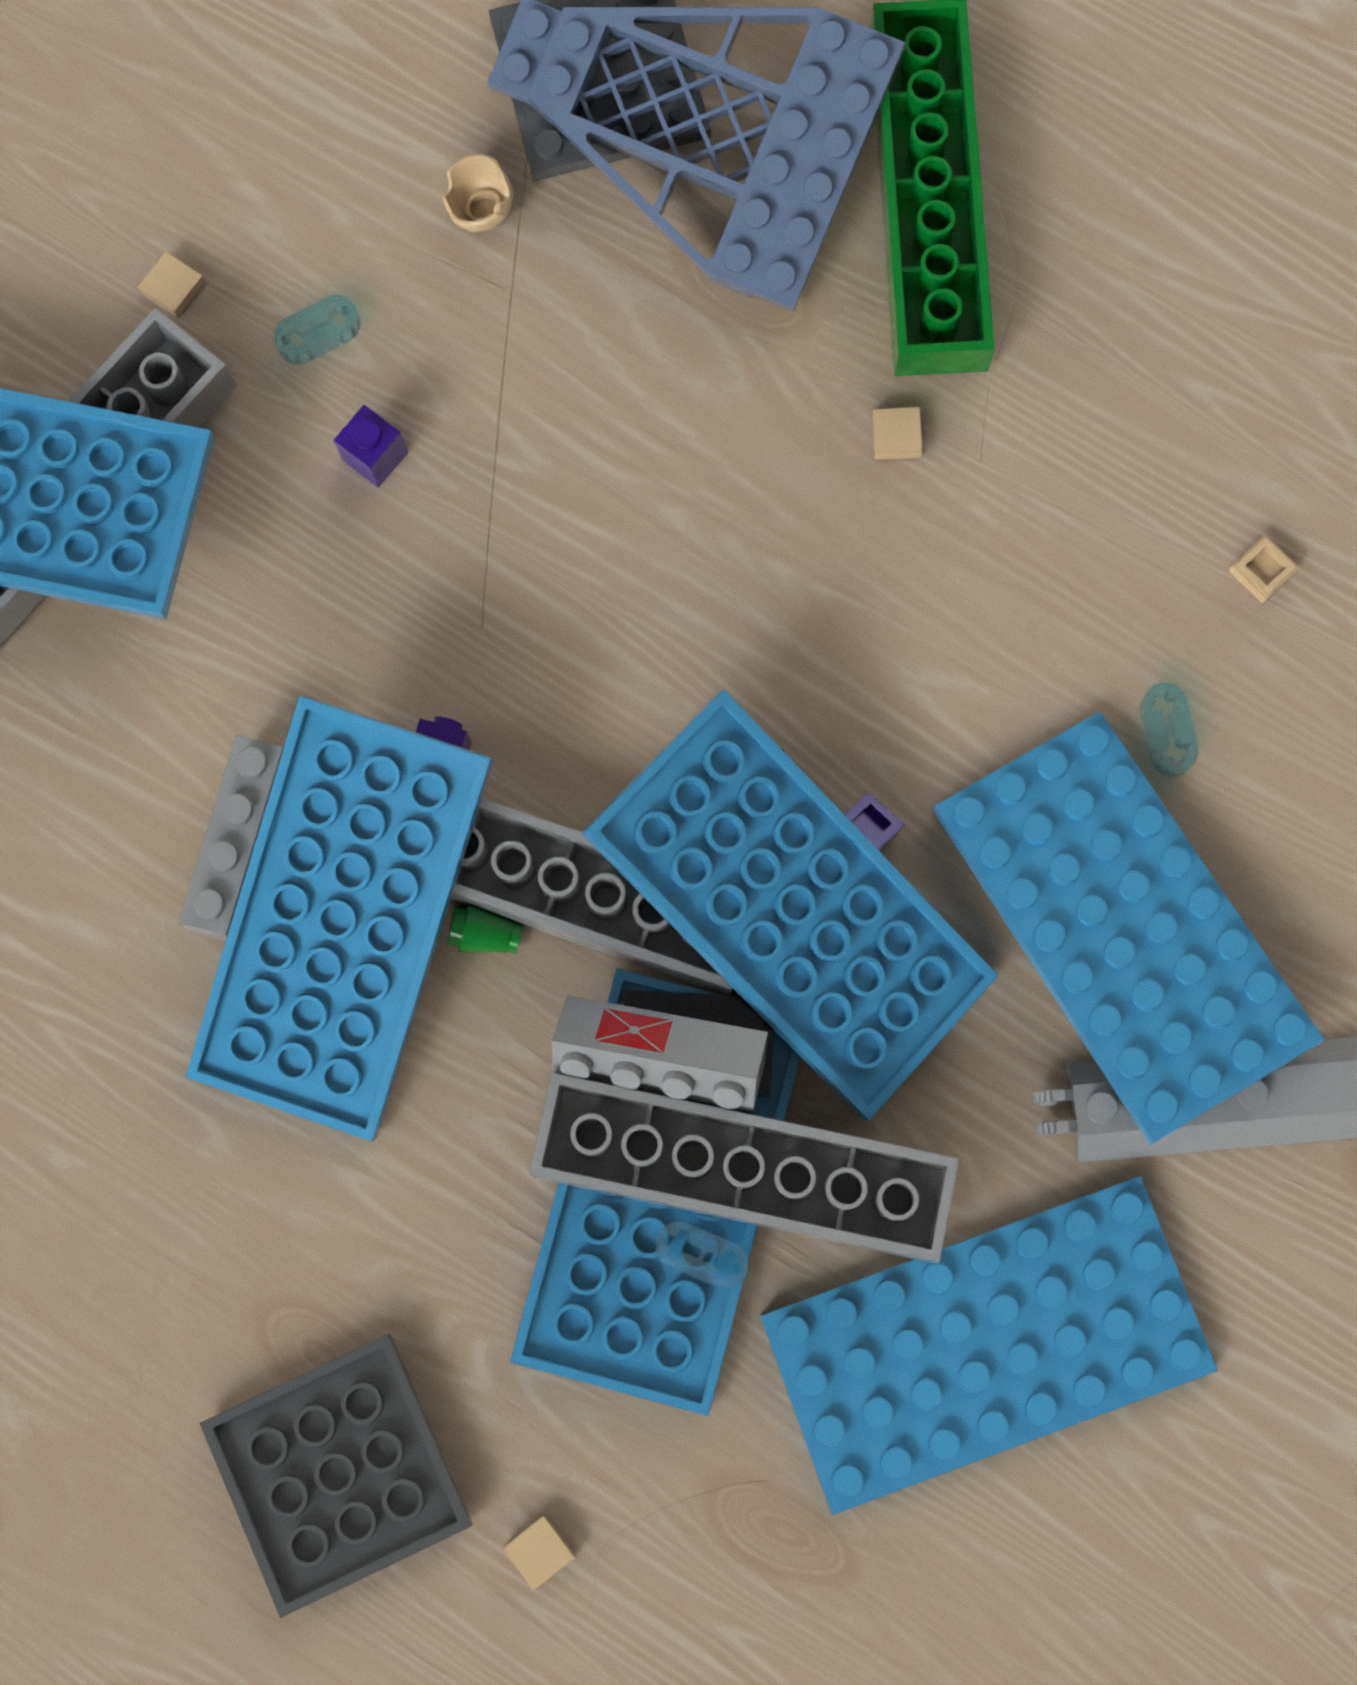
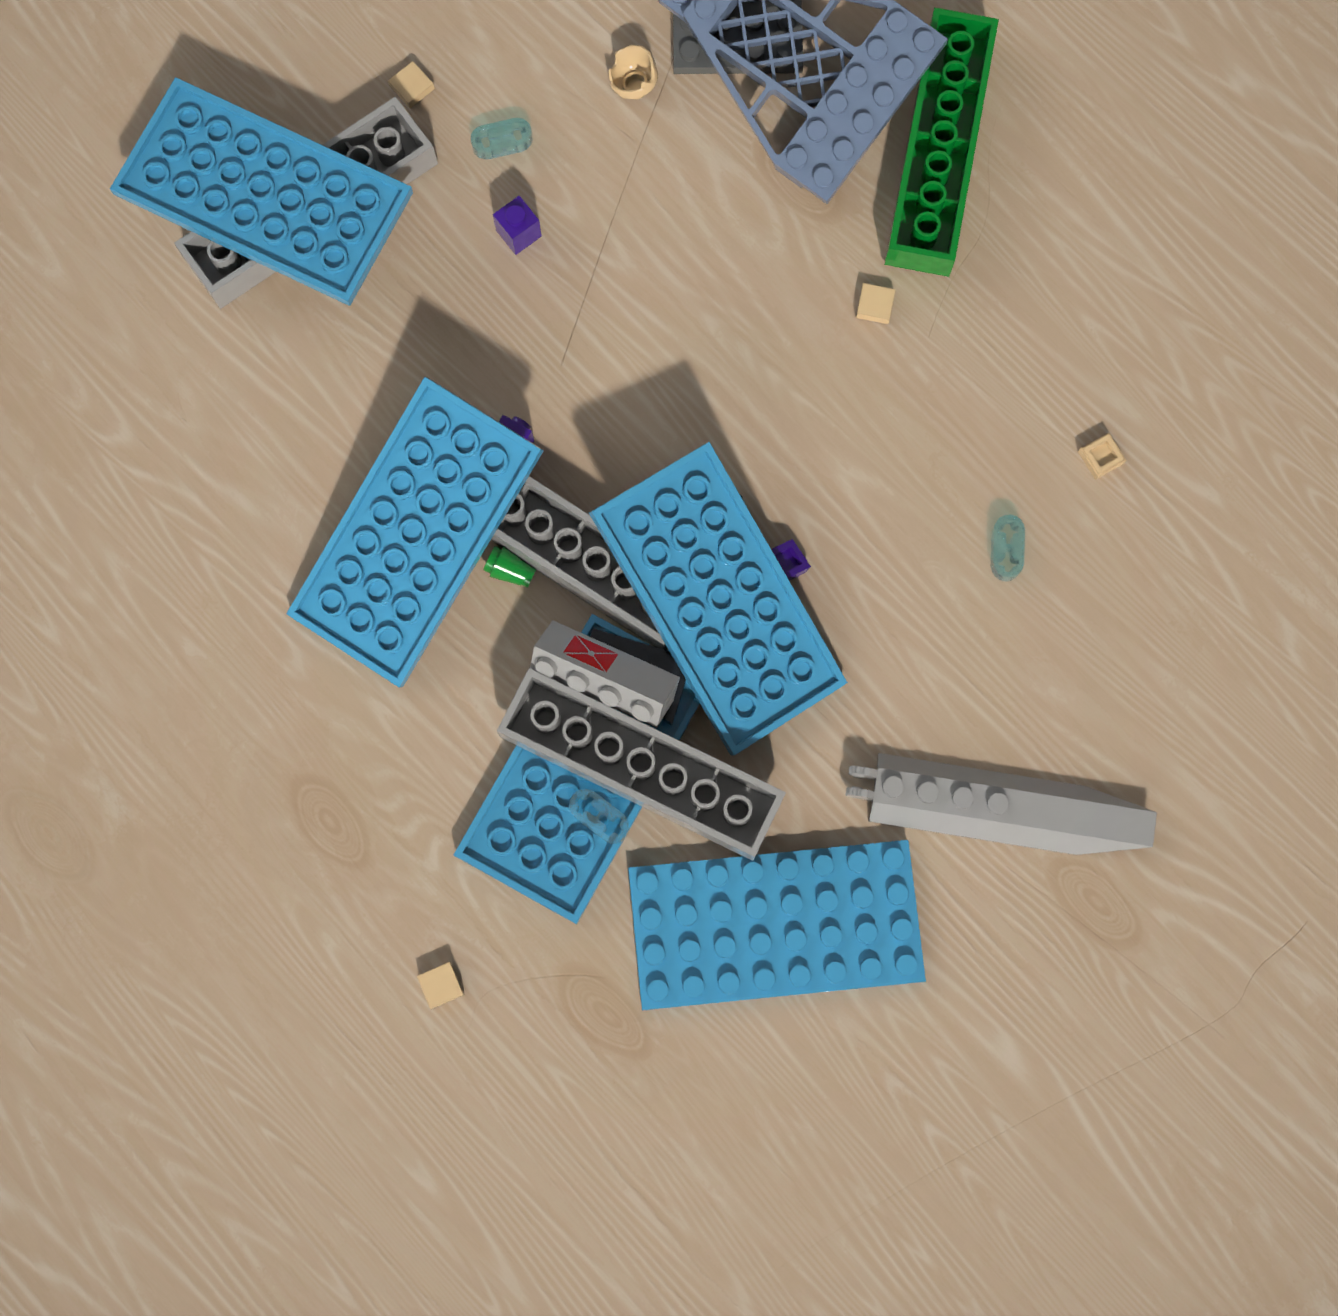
camera: 10 degrees right, 0 degrees up
light grey brick [178,735,284,942] -> none
dark grey plate [200,1334,473,1618] -> none
dark azure plate [933,711,1324,1146] -> none

